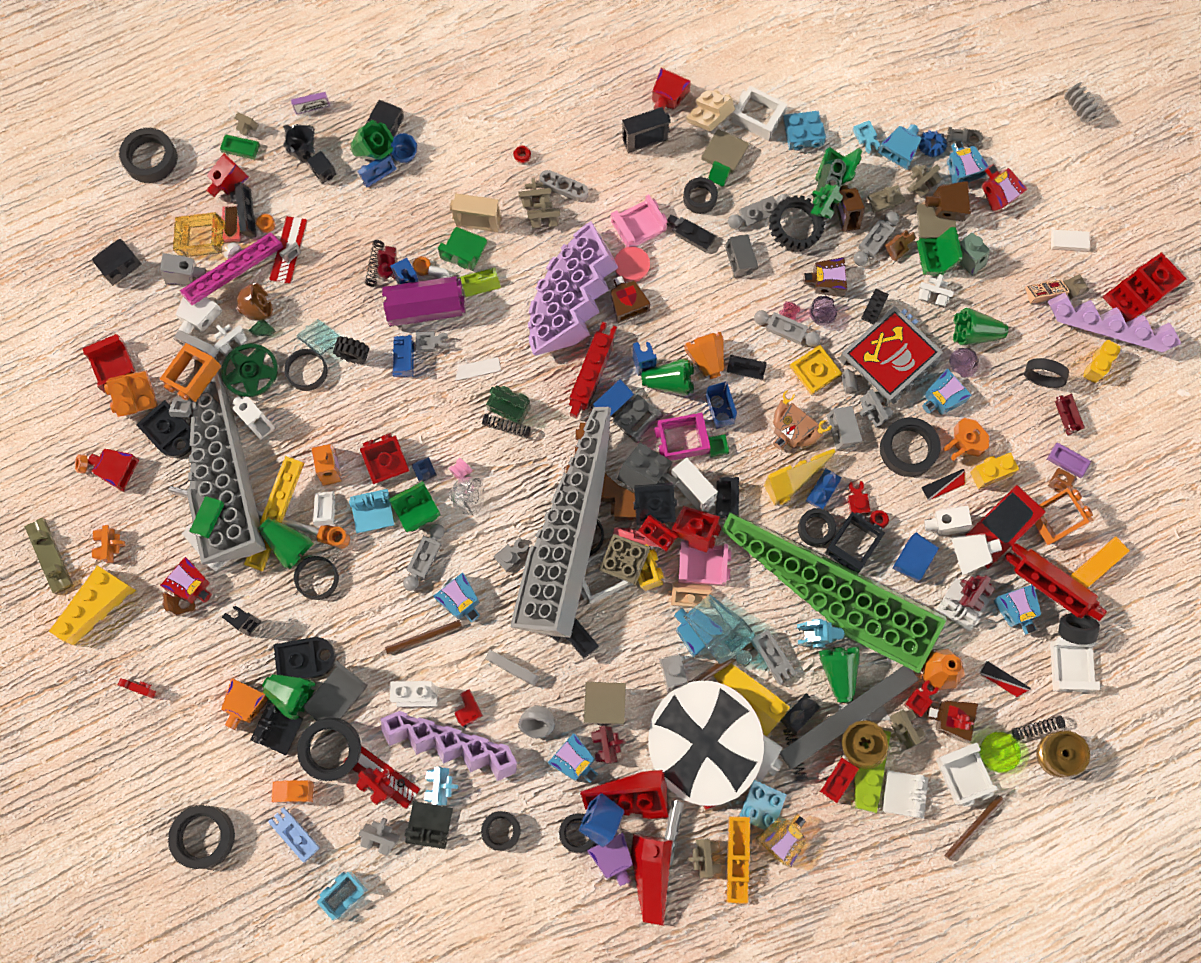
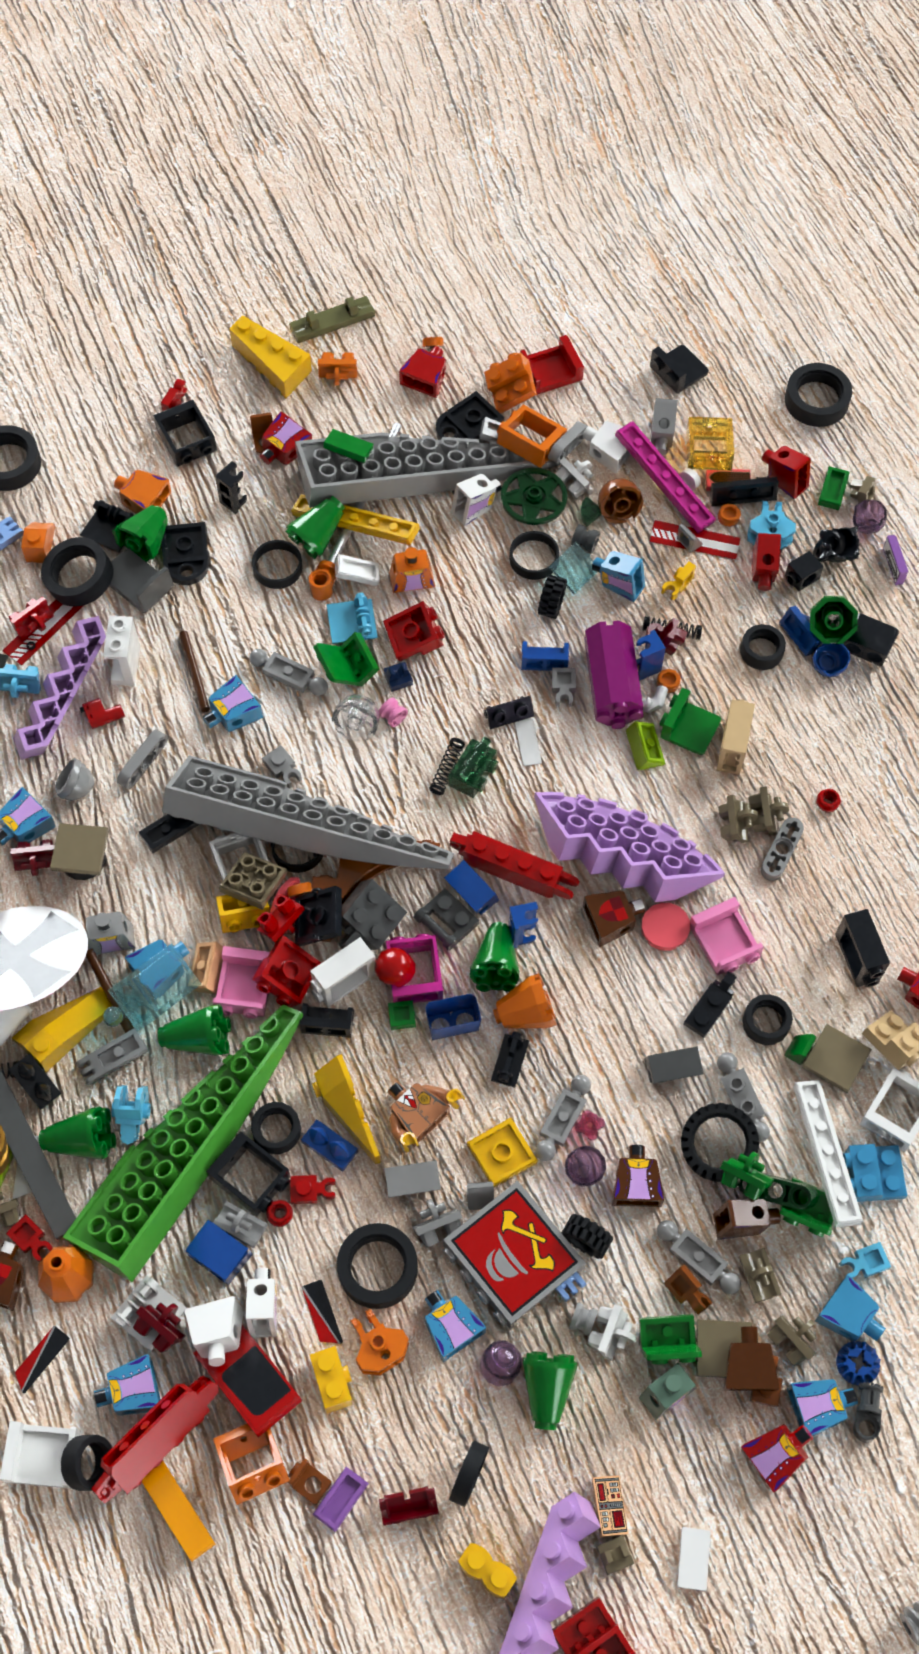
camera: 90 degrees right, 10 degrees down
none -> black window [153,399,217,467]
none -> green cone [158,1004,232,1056]
none -> light grey hips [213,1201,268,1248]
none -> orange tile [287,882,312,897]
none -> red hair [374,947,416,987]
none -> black hinge [483,696,534,729]
none -> light grey wheel [569,1303,598,1336]
none -> dark grey wheel [571,524,600,553]
none -> dark azure torso [592,551,645,602]
none -> yellow plate [661,561,696,600]
none -> black tyre [740,624,786,670]
none -> medium azure hinge [747,501,796,550]
none -> red torso [752,533,781,591]
none -> white tile [793,1080,863,1228]
none -> clear purple hair [852,499,887,534]

